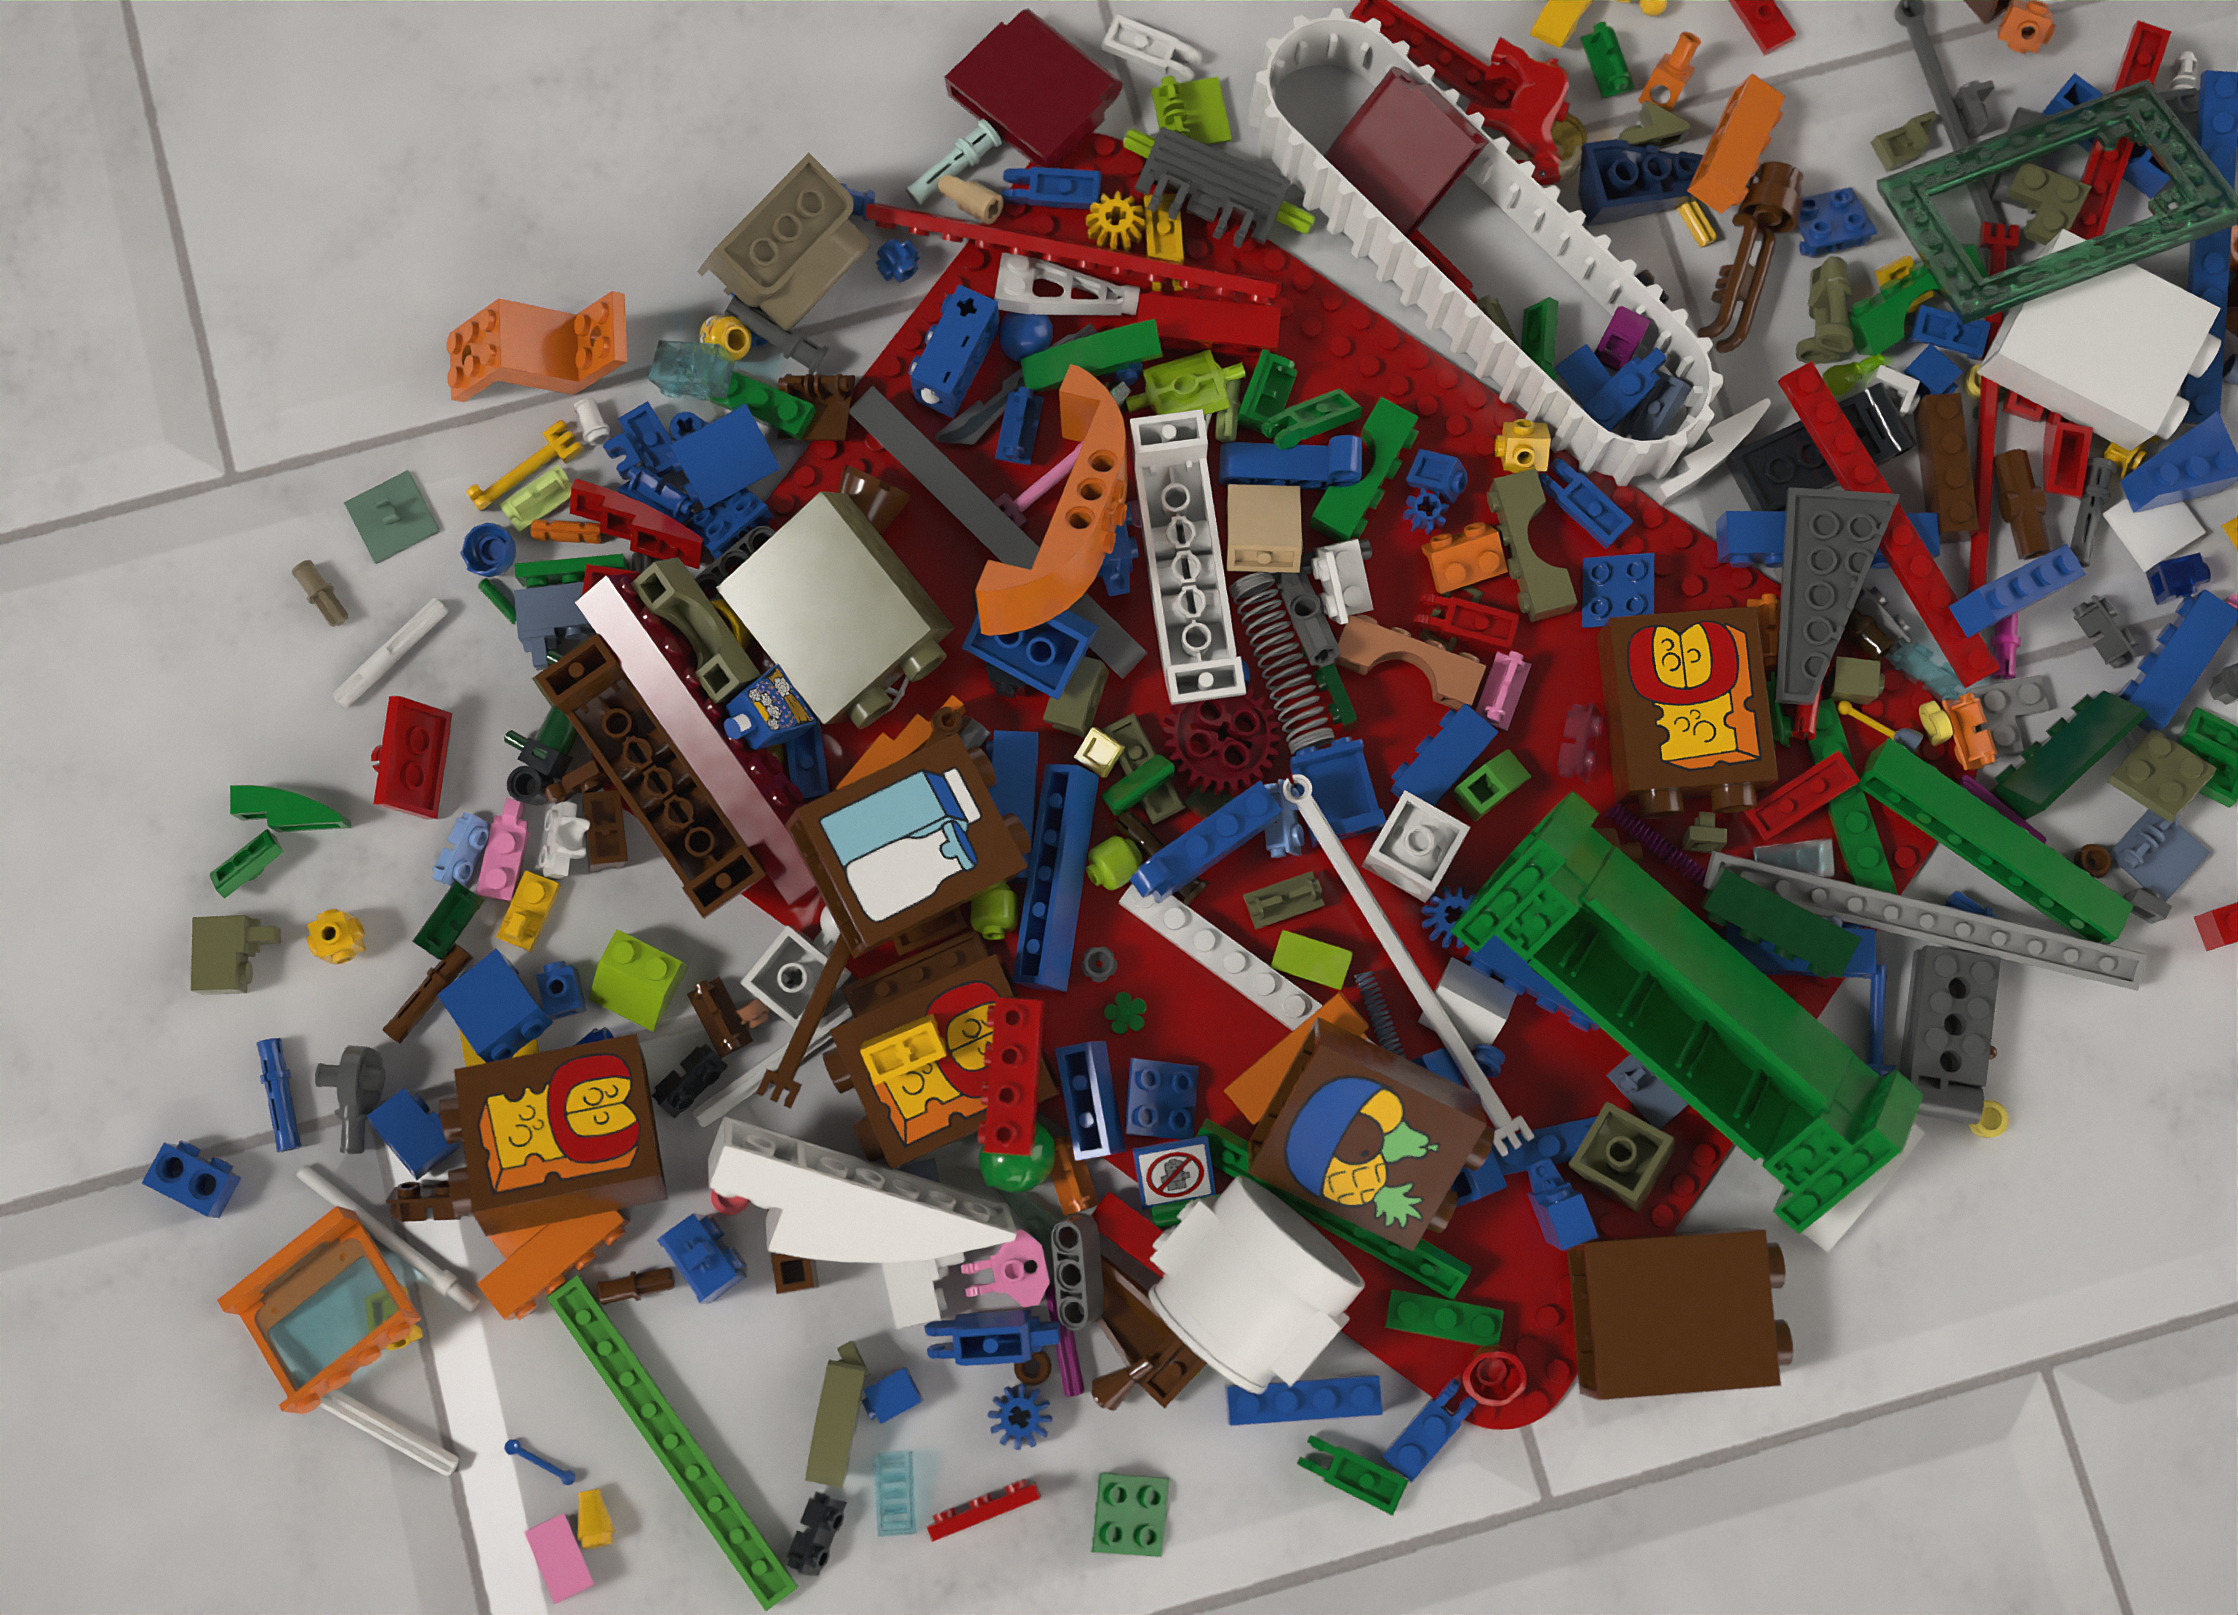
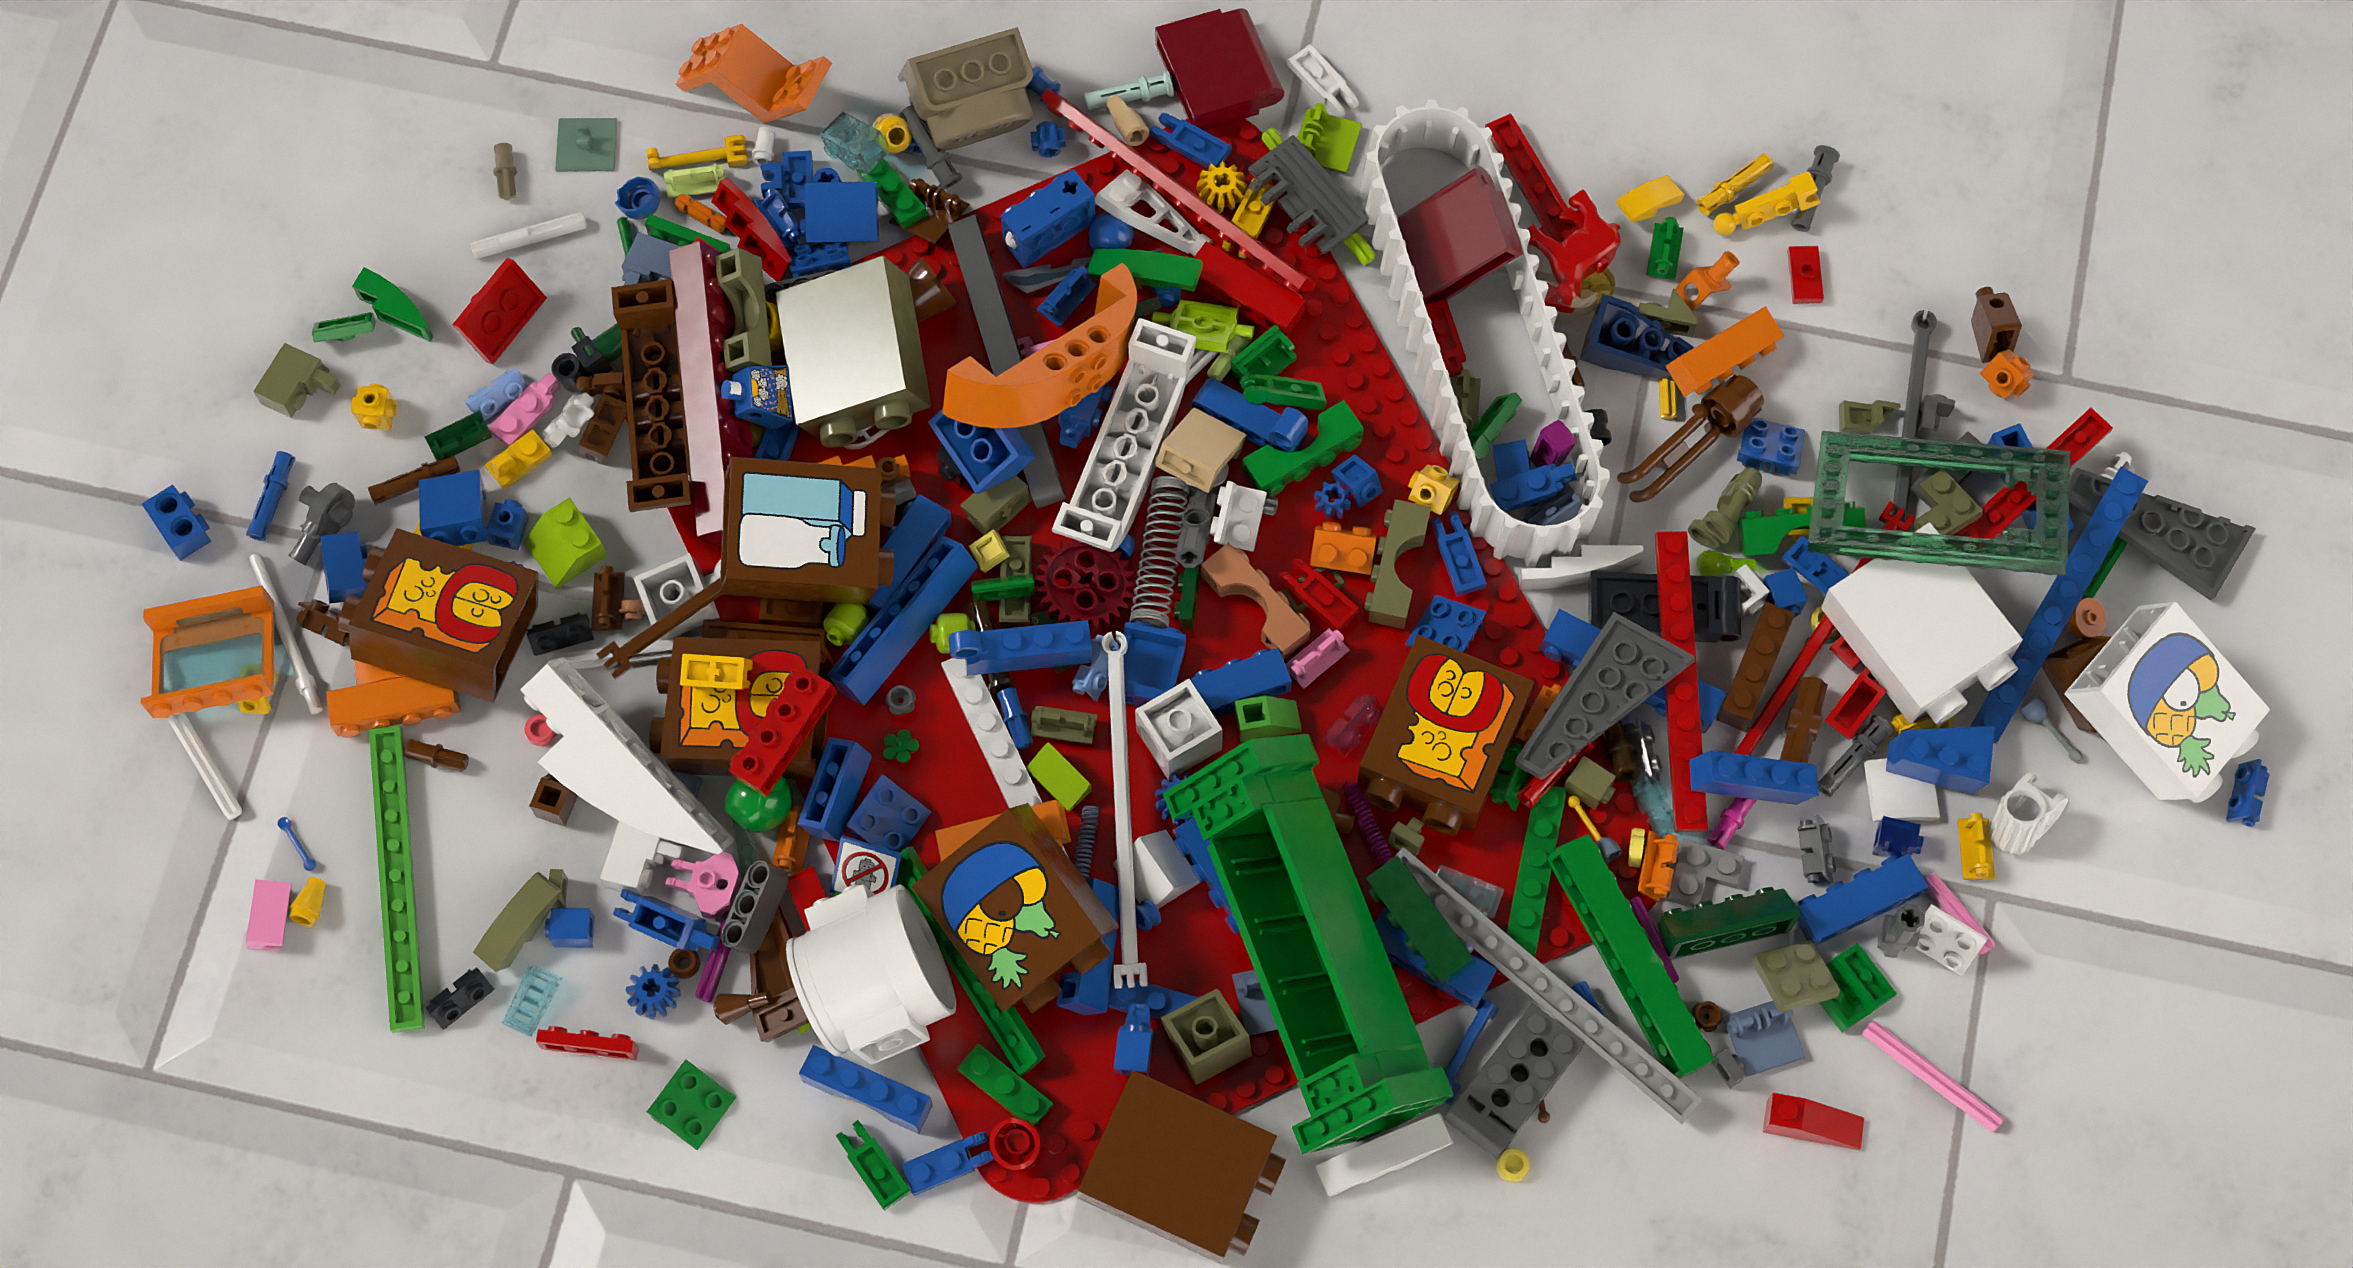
camera: 30 degrees right, 10 degrees down
blue hinge [657,1213,747,1304] -> none
red plate [1745,750,1860,843] -> none
none -> blue axle [997,688,1033,750]

